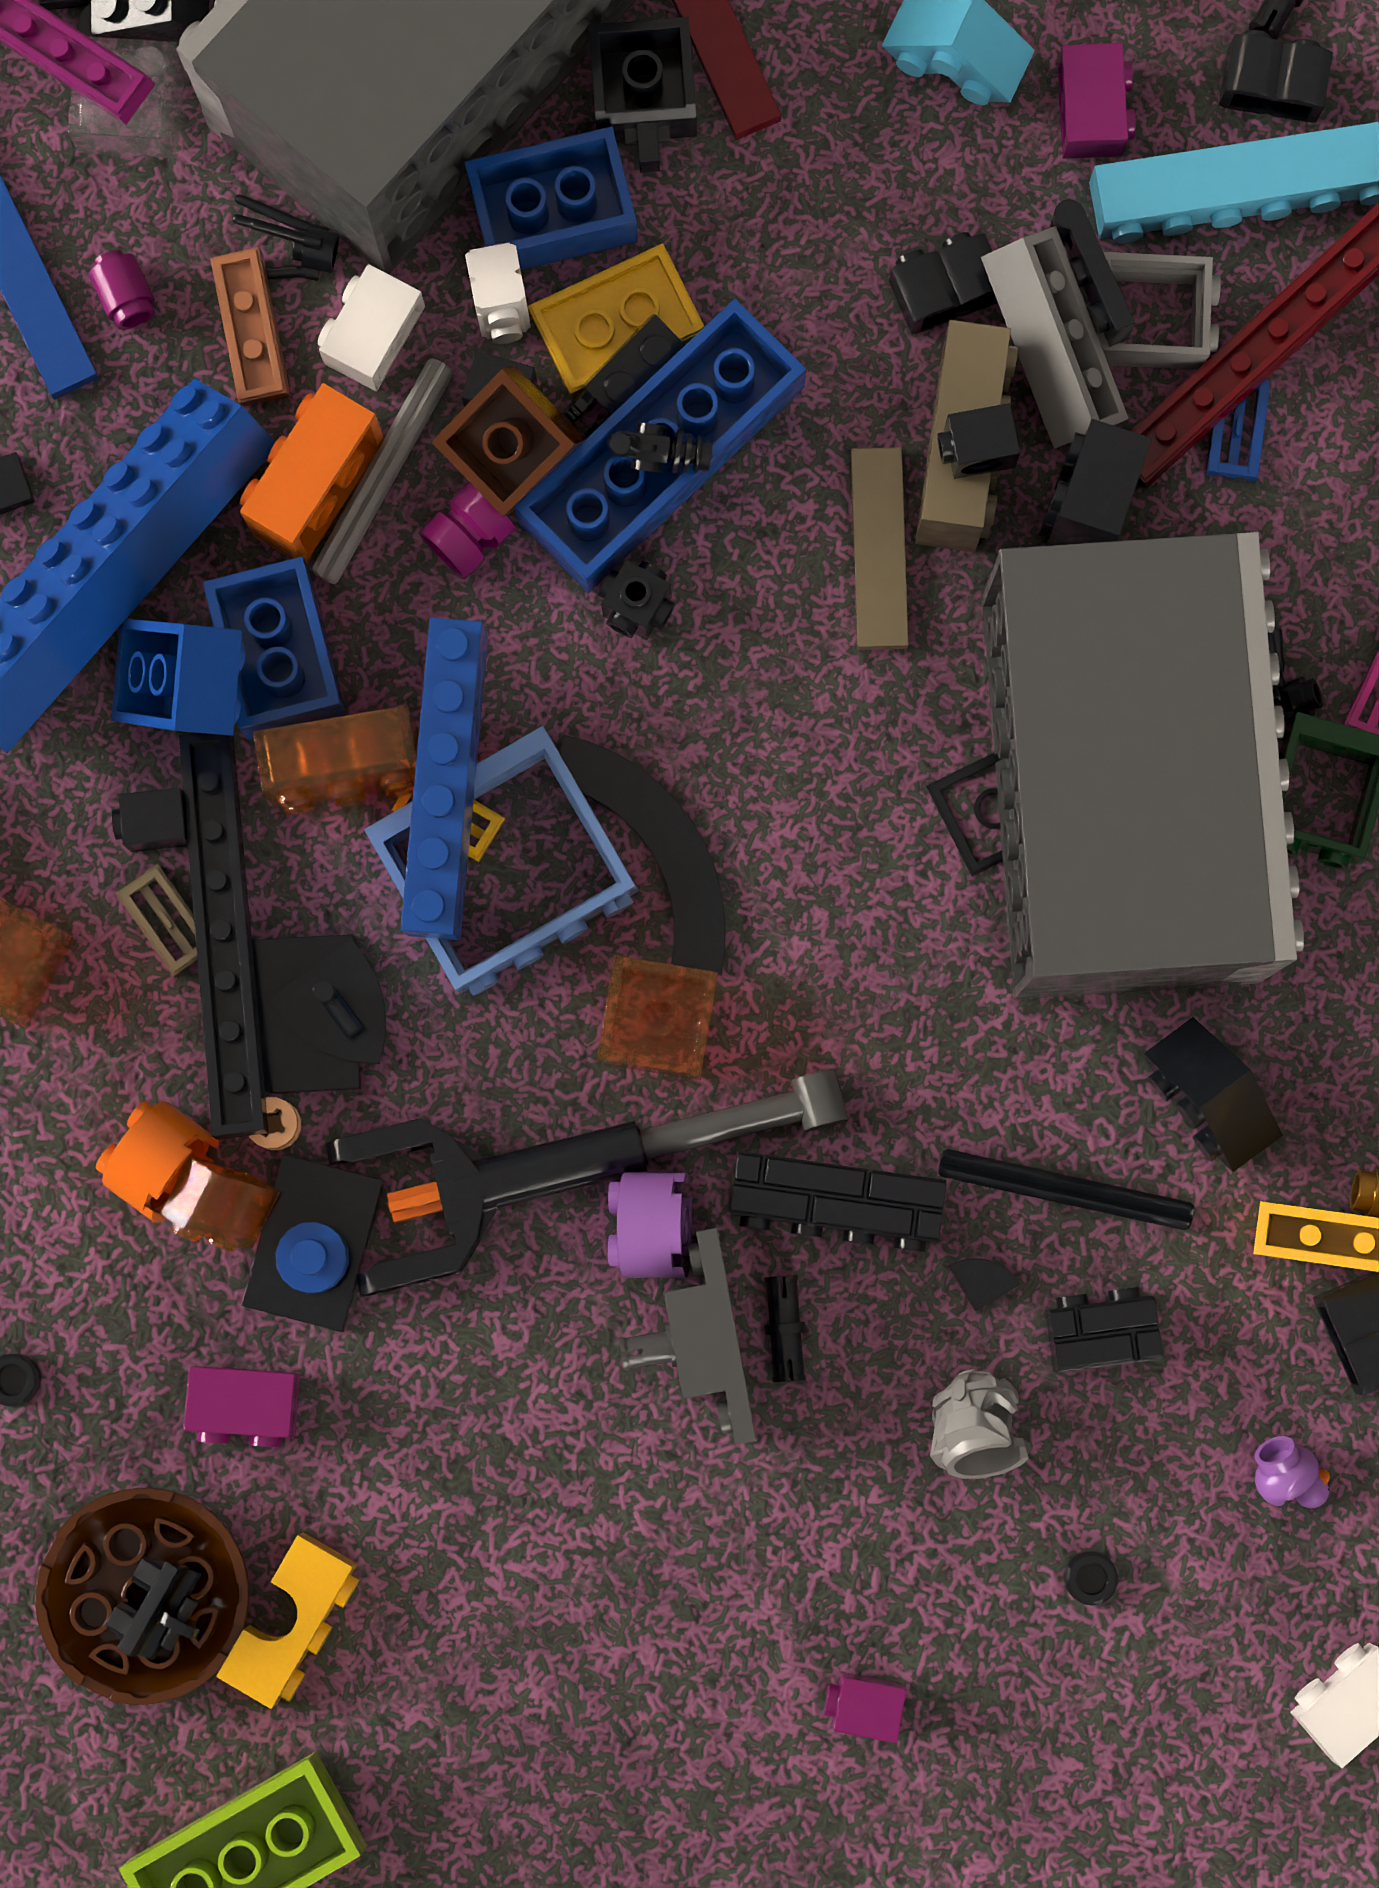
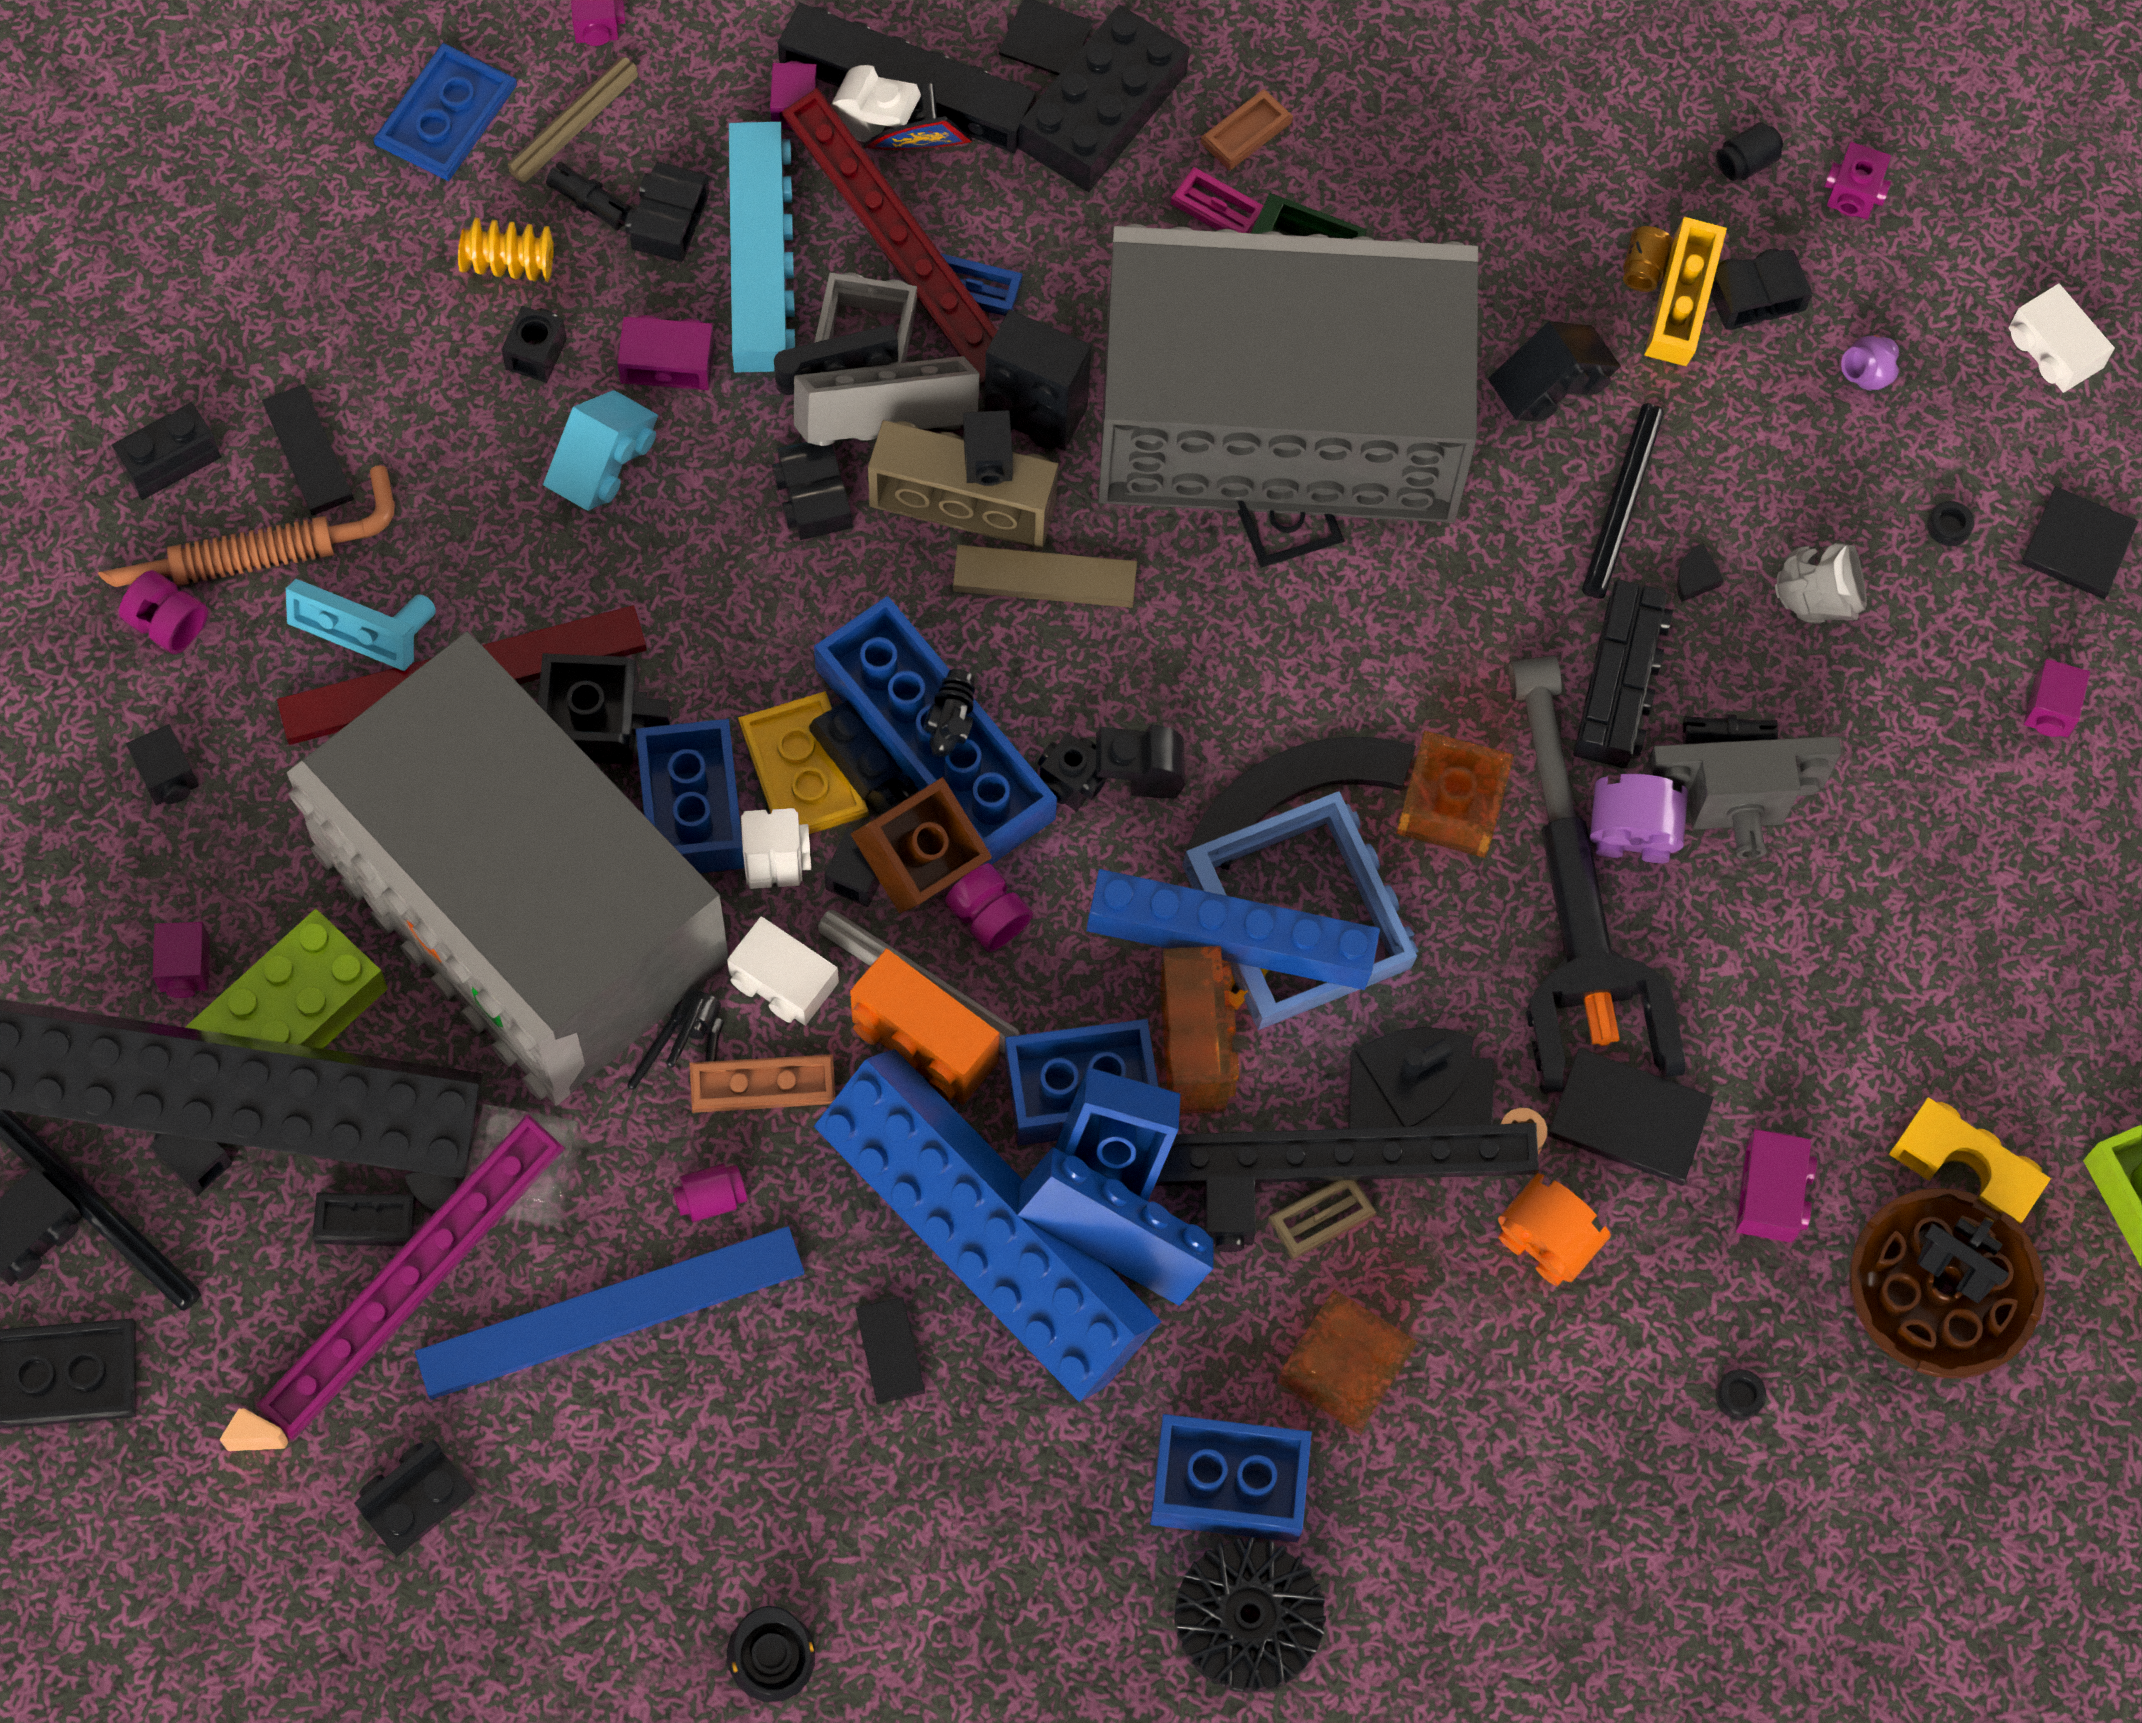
camera: 90 degrees left, 15 degrees down
clear orange brick [161,1157,280,1252] -> none
blue piece [275,1222,349,1293] -> none
black brick [1045,1287,1163,1373] -> none
none -> blue brick [1018,1147,1213,1306]
none -> black brick [1096,724,1185,798]
none -> black tile [2021,486,2139,599]

